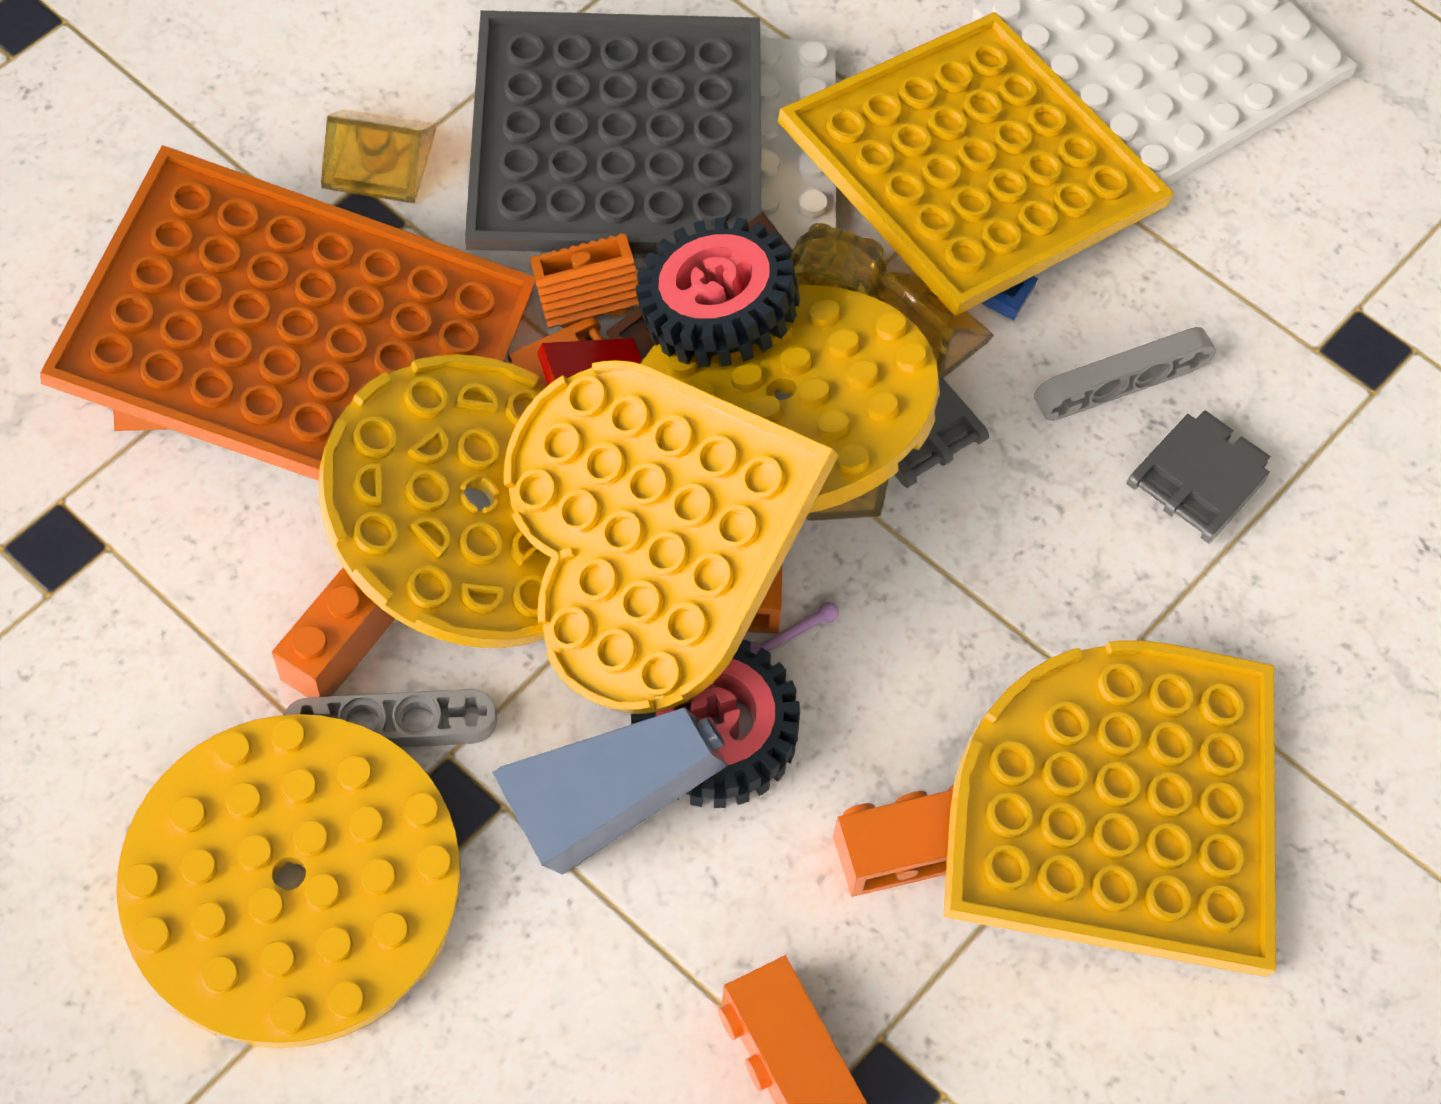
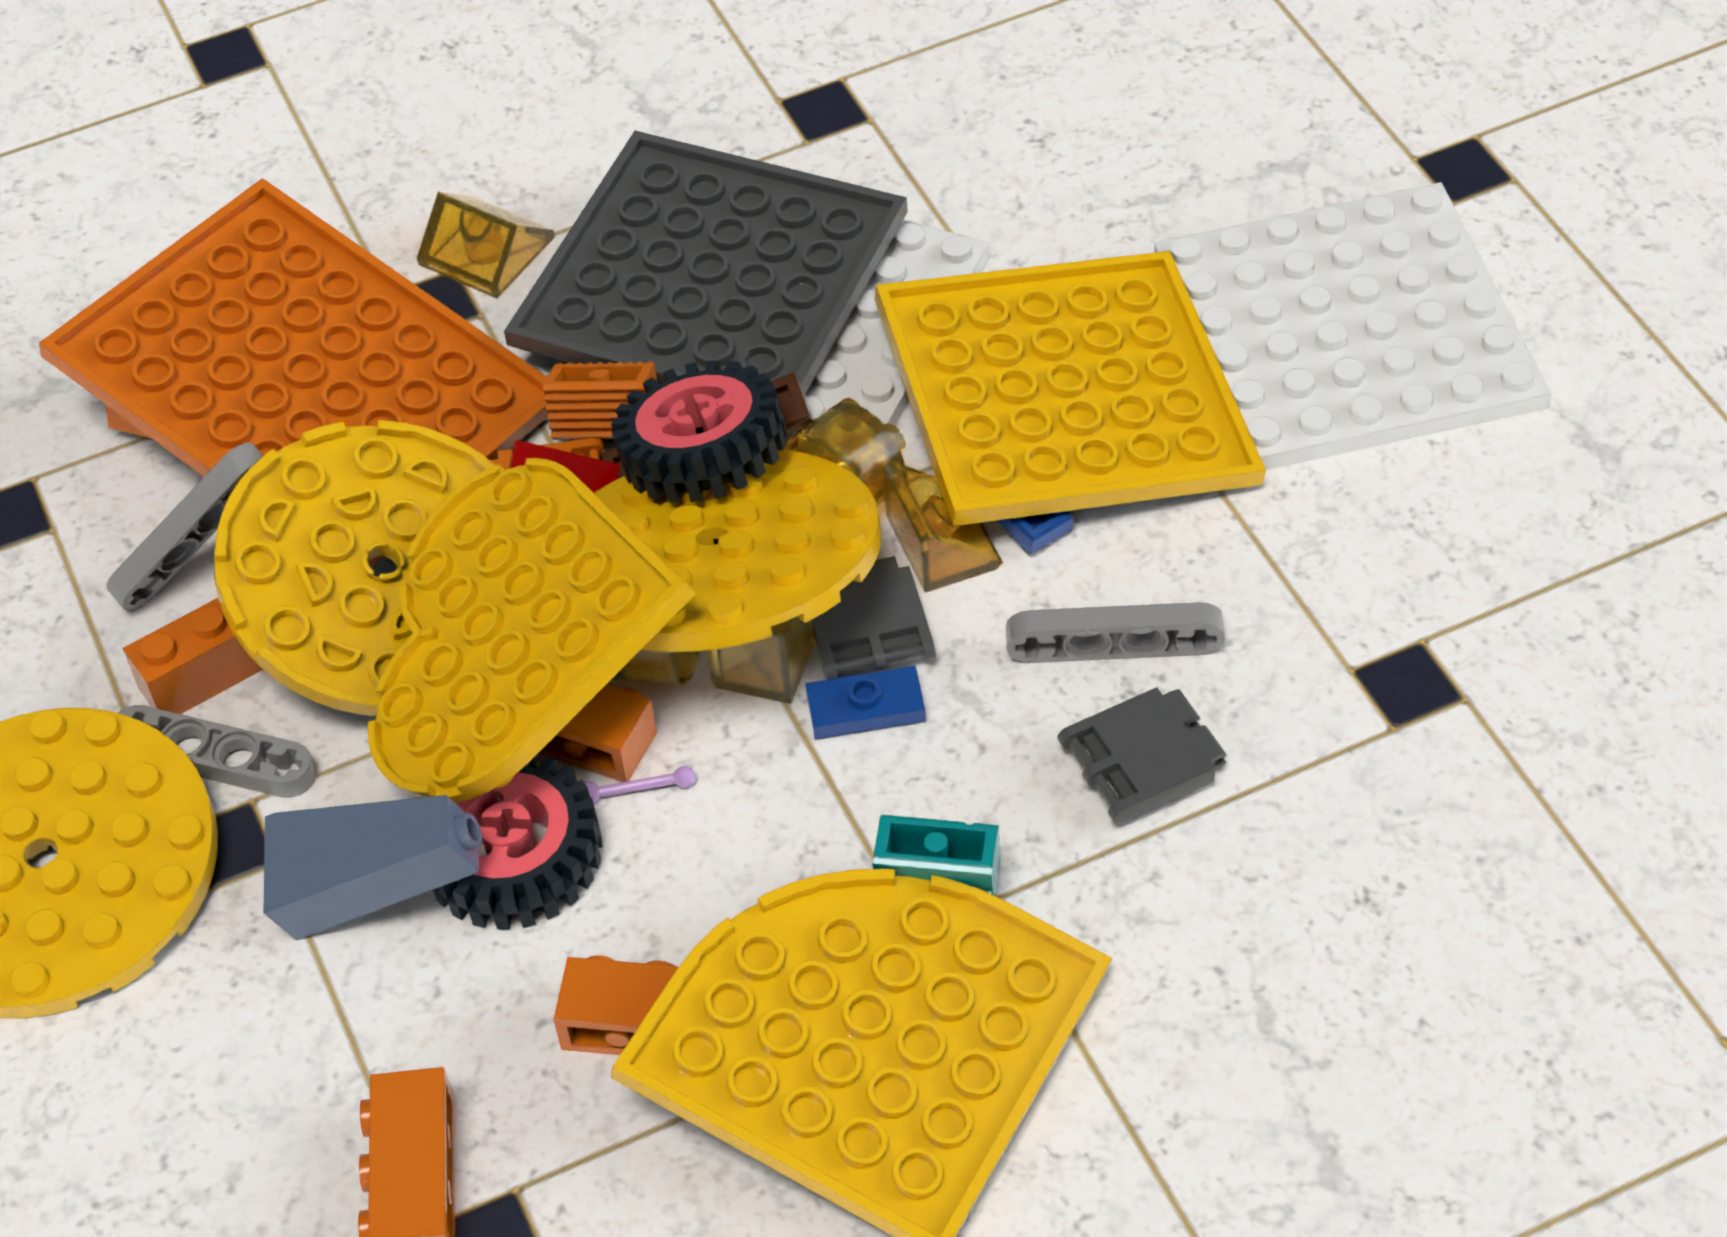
camera: 30 degrees right, 10 degrees down
none -> light grey beam [106,443,263,610]
none -> blue plate [805,666,926,739]
none -> teal brick [873,814,1000,896]

